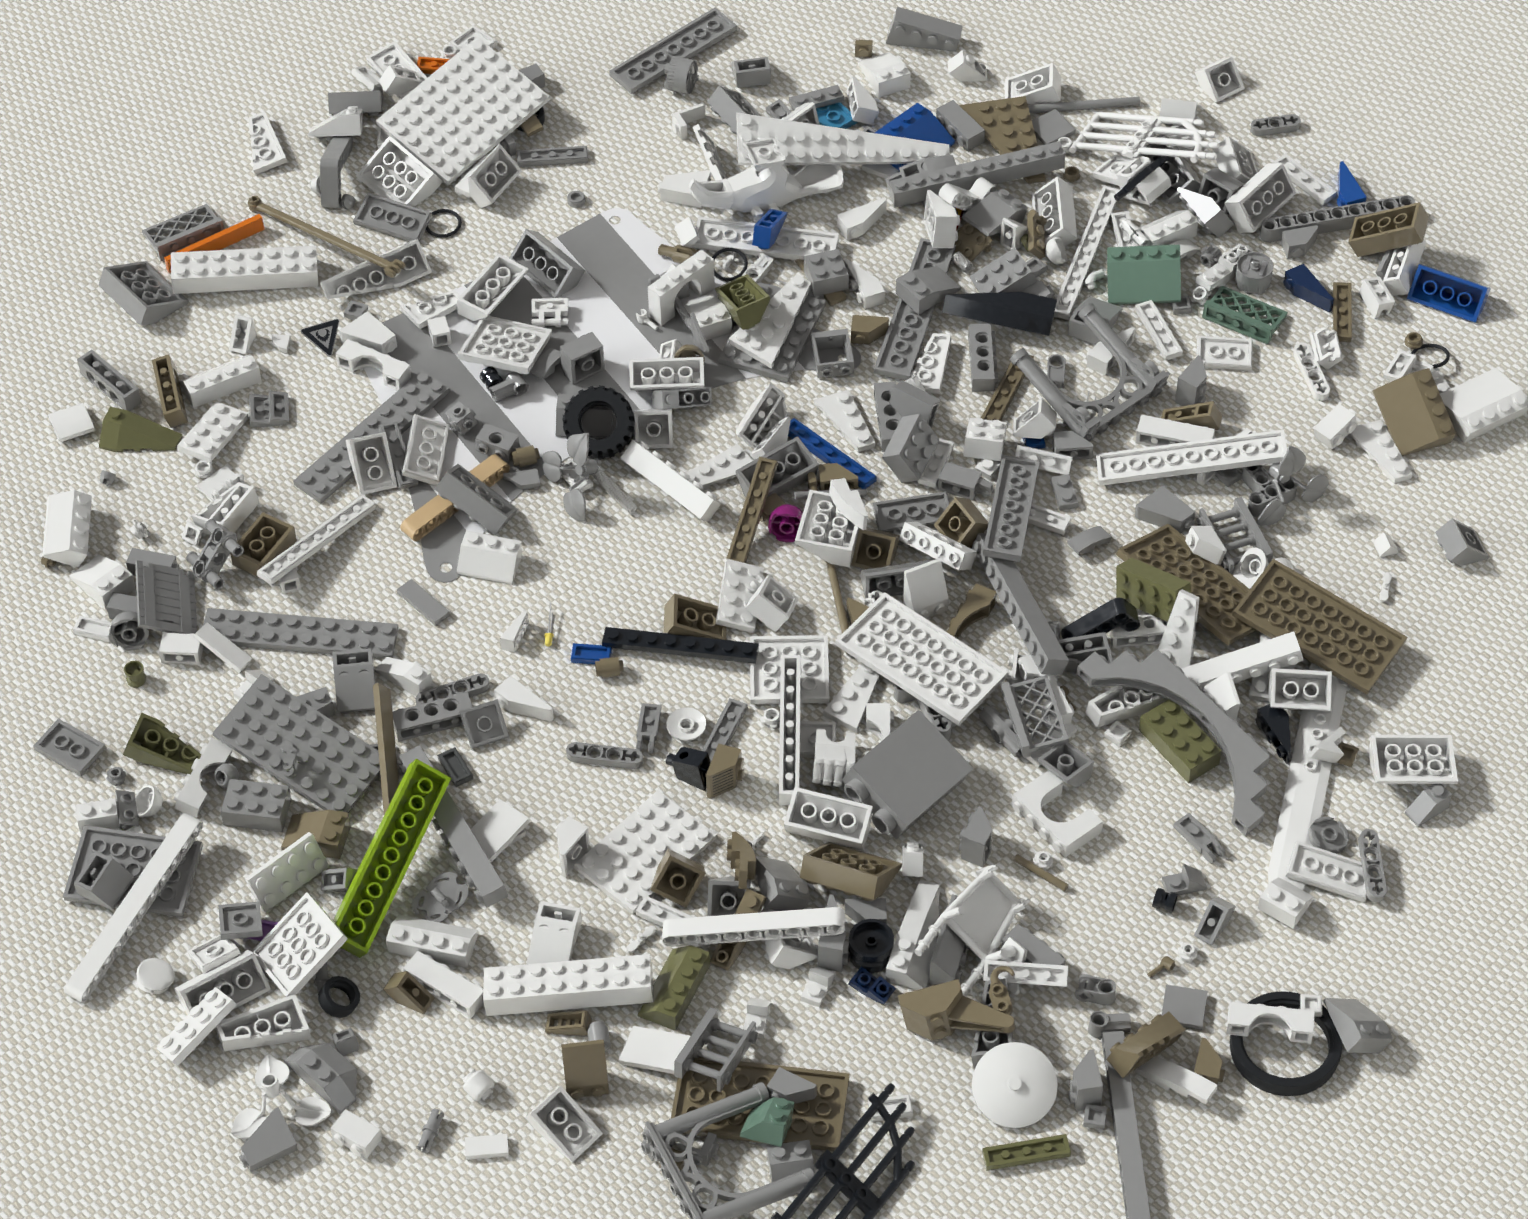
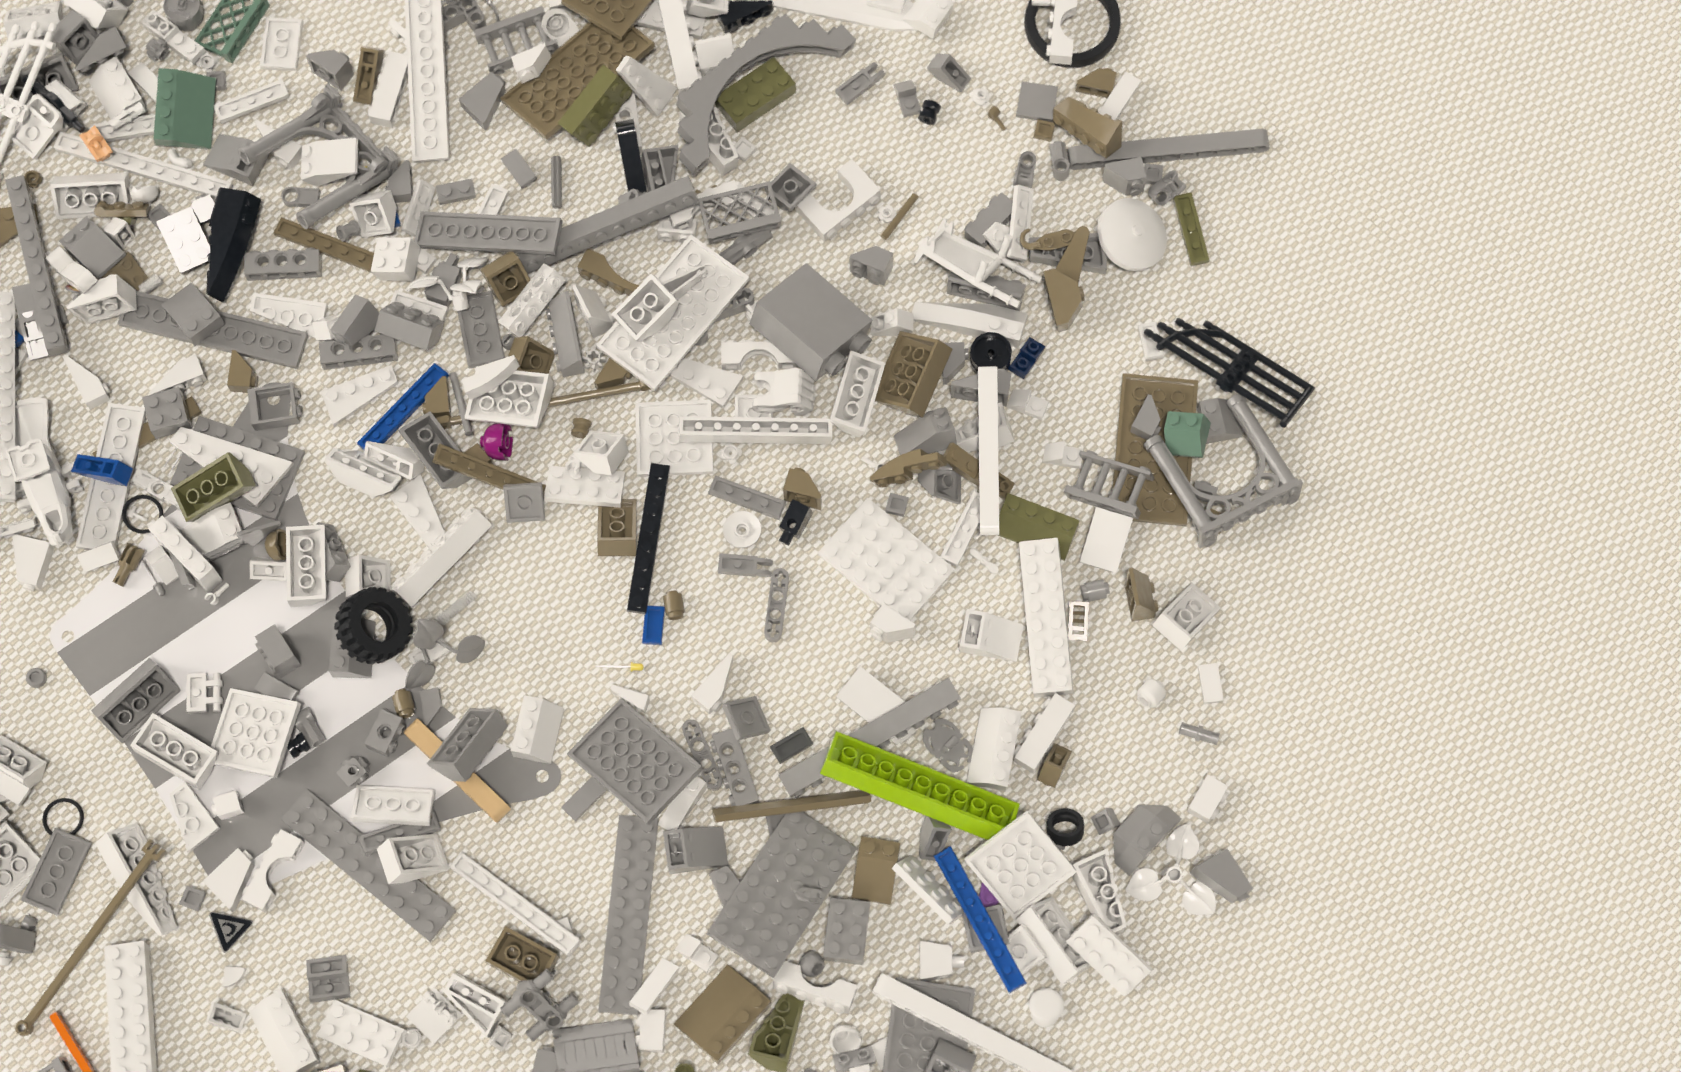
camera: 90 degrees left, 20 degrees up
dark tan slope [650,848,706,908] -> none
none -> light nougat hips [79,125,113,162]
none -> white slope [301,138,358,187]
none -> light grey bush [336,220,361,242]
none -> white plant [407,257,488,311]
none -> light grey tile [503,482,545,523]
none -> light grey axle [551,156,562,209]
none -> light grey plate [567,698,703,826]
none -> dark tan wheel [571,418,592,439]
none -> white slope [612,265,708,342]
none -> dark tan slope [674,964,772,1064]
none -> light grey plate [885,493,909,517]
none -> white torso [920,941,964,982]
none -> blue tile [934,846,1027,993]
none -> dark tan tile [1033,119,1055,142]
none -> light grey piece [1148,170,1186,205]

